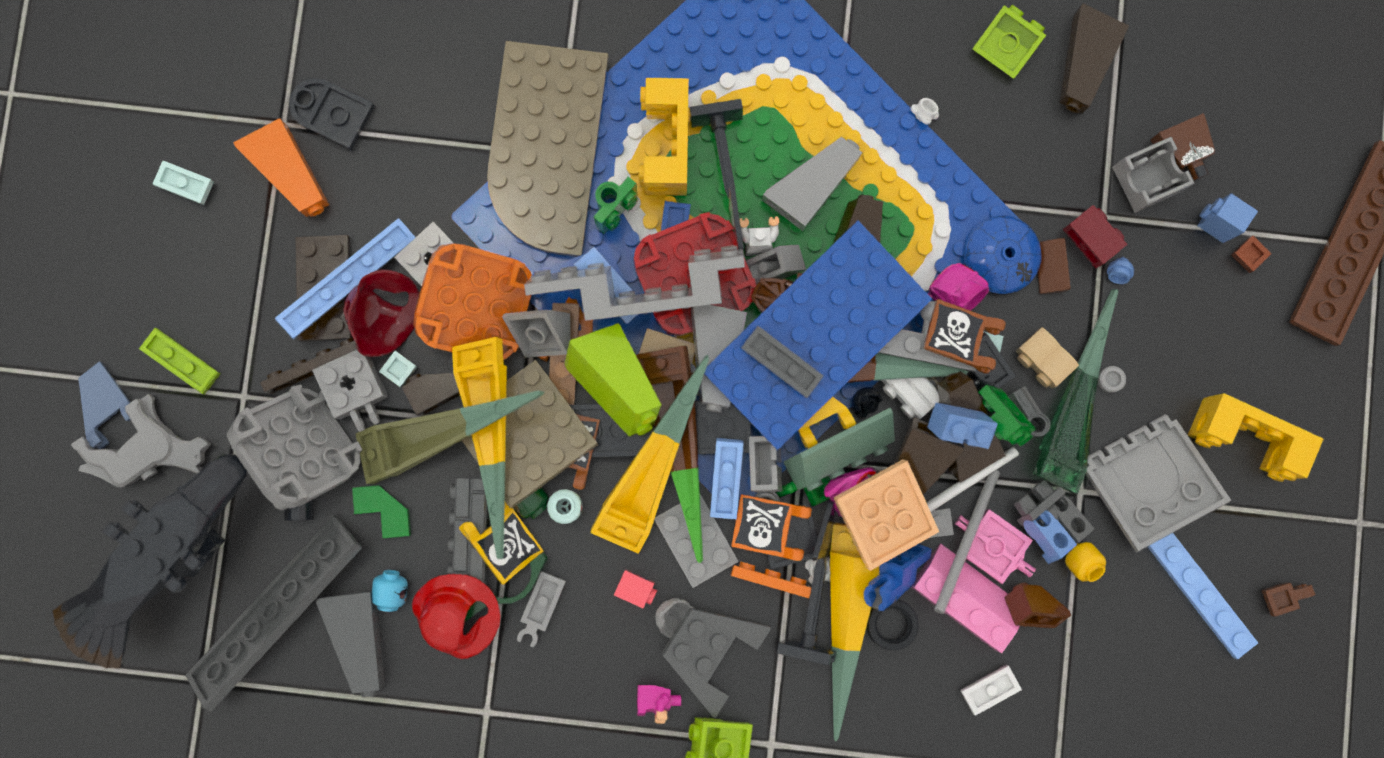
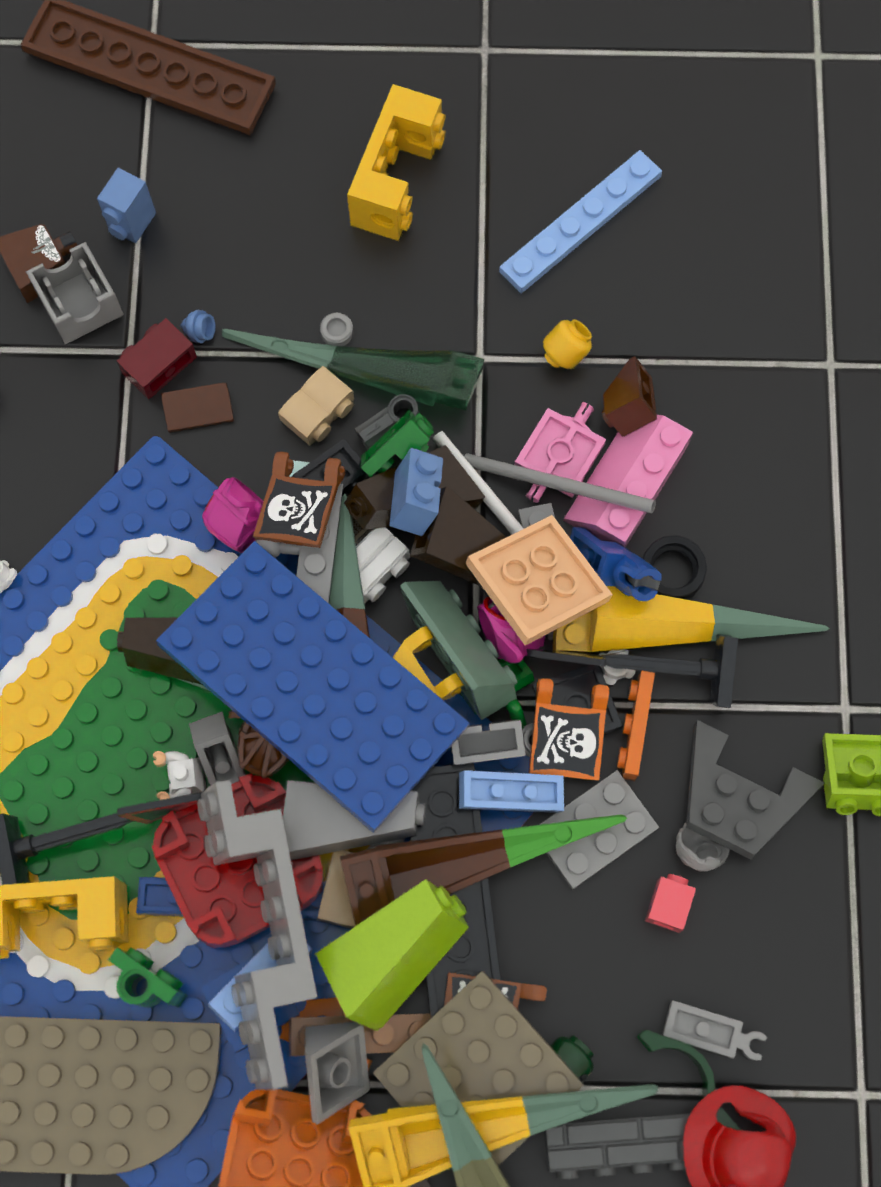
camera: 90 degrees left, 10 degrees down
flag [459,502,543,585] -> none
light aqua head [547,489,583,524] -> none
yellow plate [590,355,709,554] -> none
dark pink piece [637,685,681,724] -> none
dark grey plate [741,326,824,398] -> none
light grey slope [762,137,862,231] -> none
black plate [852,387,883,417] -> none
white plate [960,665,1022,716] -> none
blue dish [964,216,1041,294] -> none
dark grey hips [1014,480,1095,564] -> none
light grey hinge [1083,414,1231,553] -> none
copper plate [1231,235,1271,273] -> none
reddish brown plate [1262,582,1315,617] -> none

